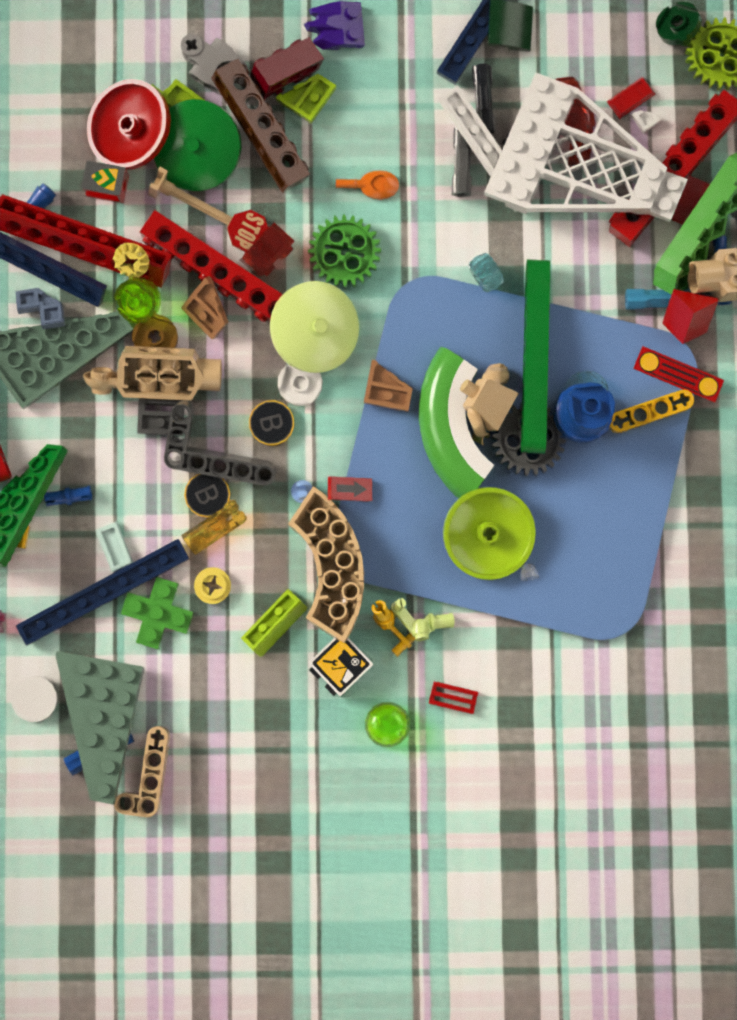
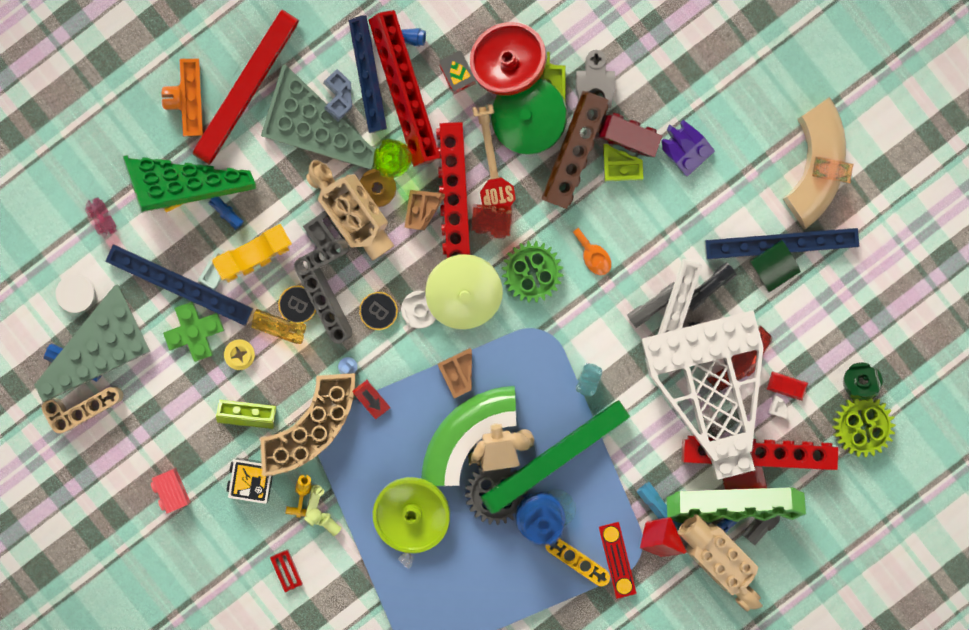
camera: 50 degrees right, 5 degrees up
light yellow gear [113,243,149,279] -> none
clear neon green cylinder [365,702,410,748] -> none
none -> coral brick [151,468,191,514]
none -> yellow brick [211,223,292,283]

